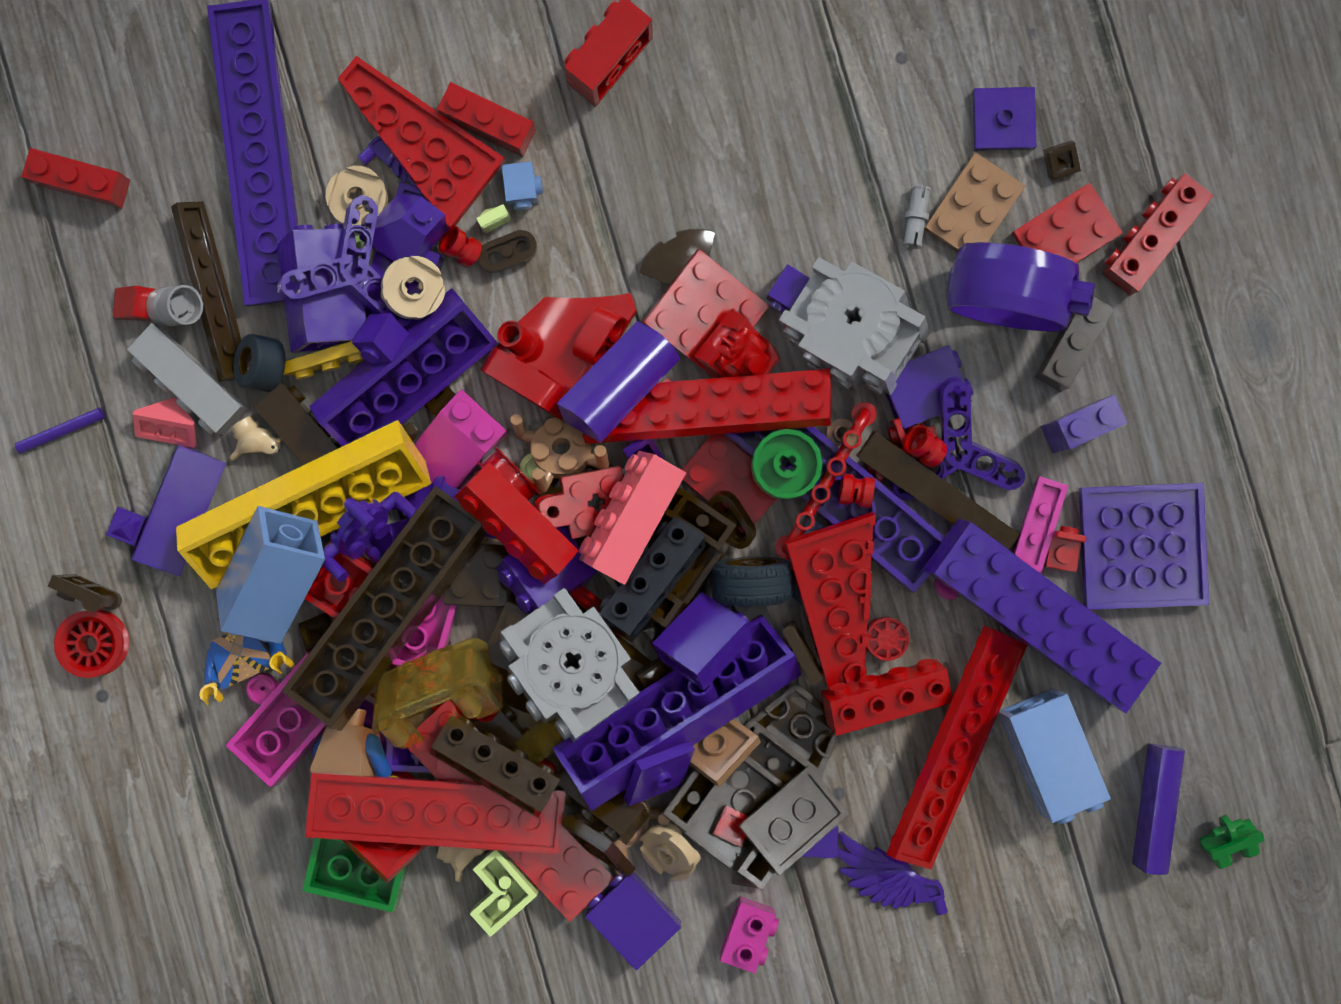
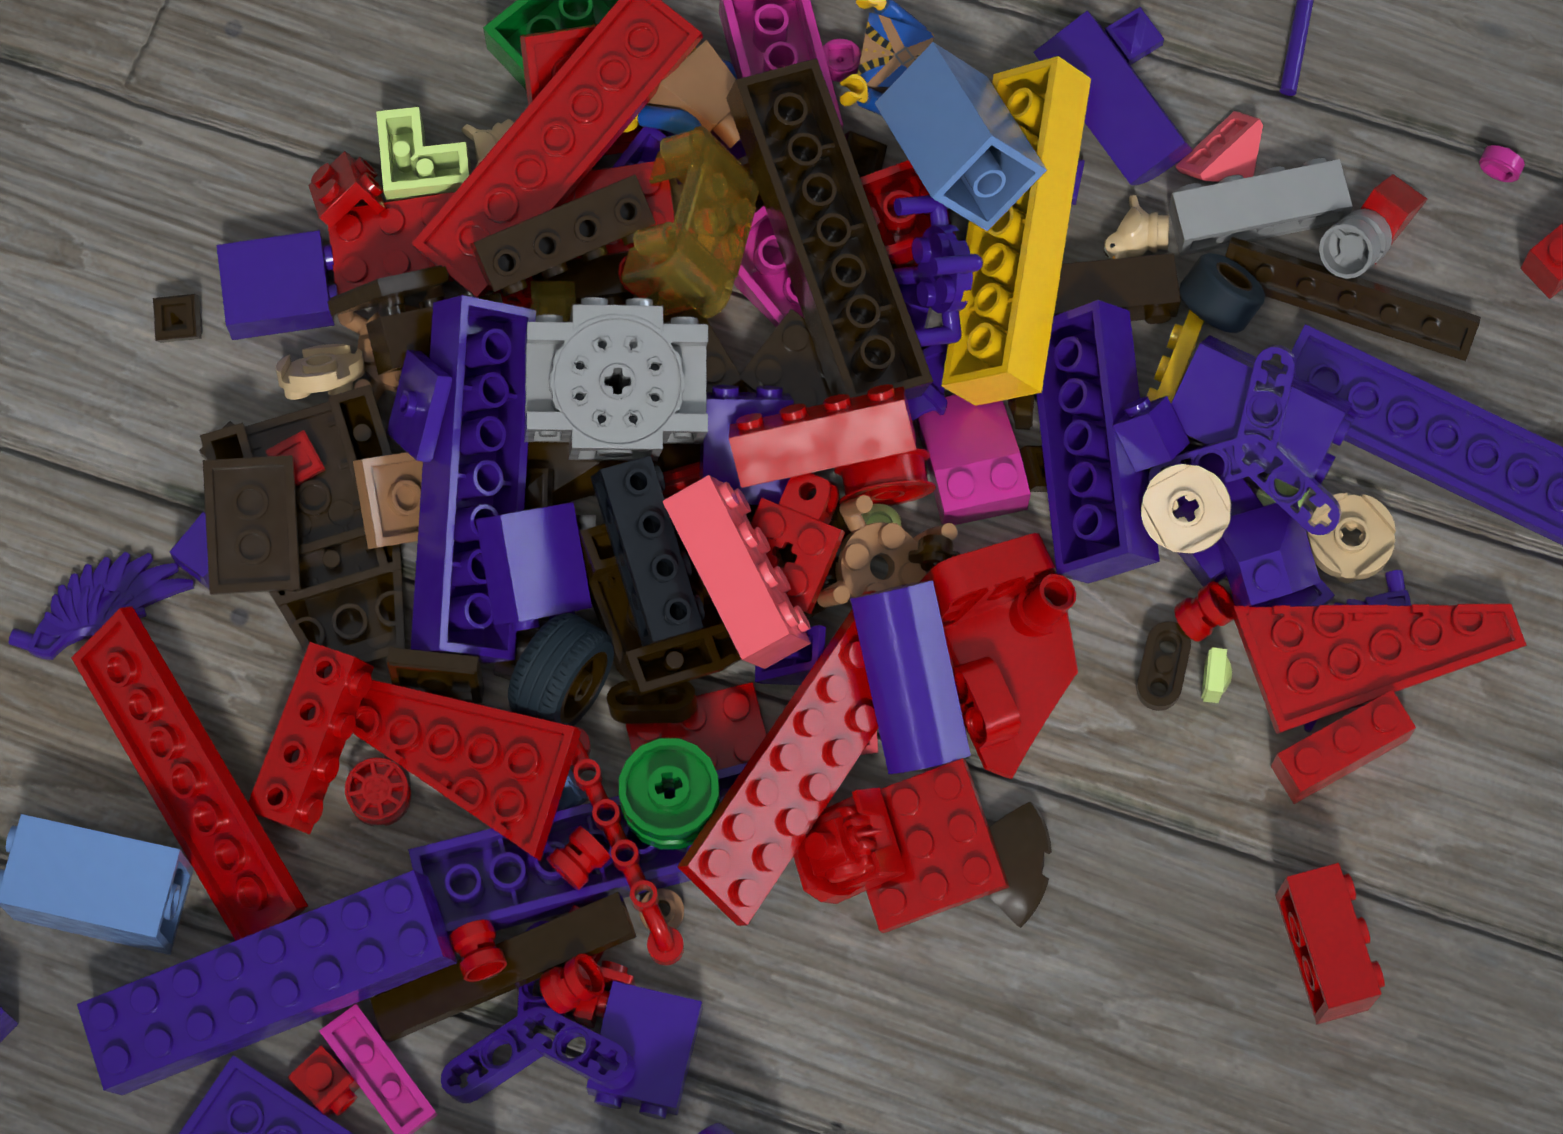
camera: 125 degrees right, 15 degrees down
medium blue brick [502,161,543,211] -> none
dark pink brick [719,896,779,974] -> none
dark purple brick [766,264,810,315] -> none
light grey piece [779,257,930,395] -> none
none -> dark brown tile [153,294,202,343]
none -> red bracket [308,151,386,228]
none -> red wheel [449,919,507,982]
none -> dark brown plate [908,534,960,572]
none -> dark pink tile [1479,145,1525,182]

